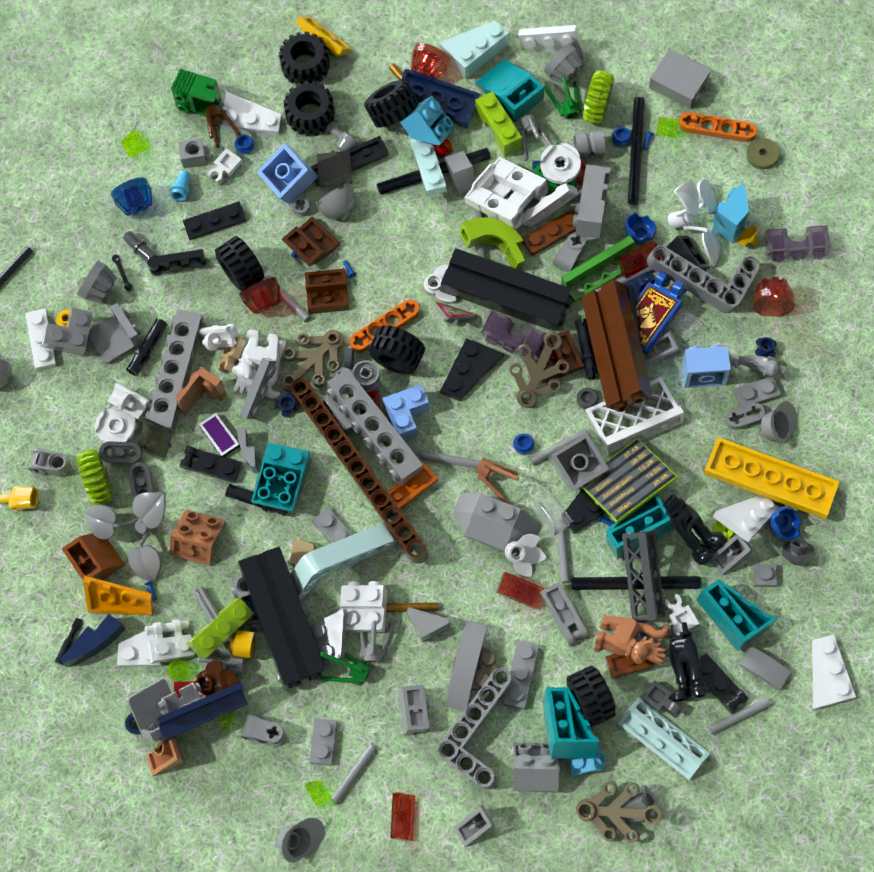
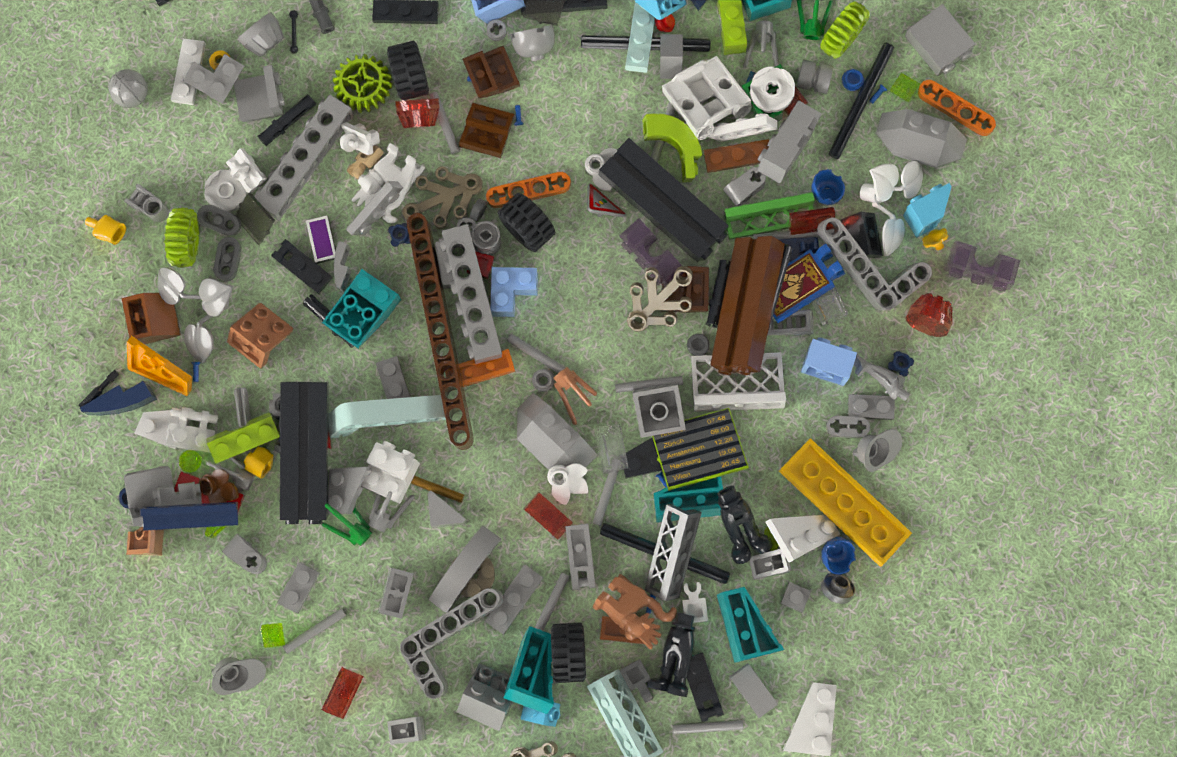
camera: 25 degrees right, 10 degrees up
black plate [147,249,207,276] -> none
nougat bracket [176,367,227,416] -> none
tan slope [289,539,316,565] -> none
black wing [440,338,504,401] -> none
blue plate [513,434,534,454] -> none
olive piece [746,138,779,169] -> none
none -> lime gear [333,53,392,113]
none -> light grey plate [532,369,555,392]
none -> light grey bar [534,573,570,631]
none -> light grey wedge [876,109,967,168]

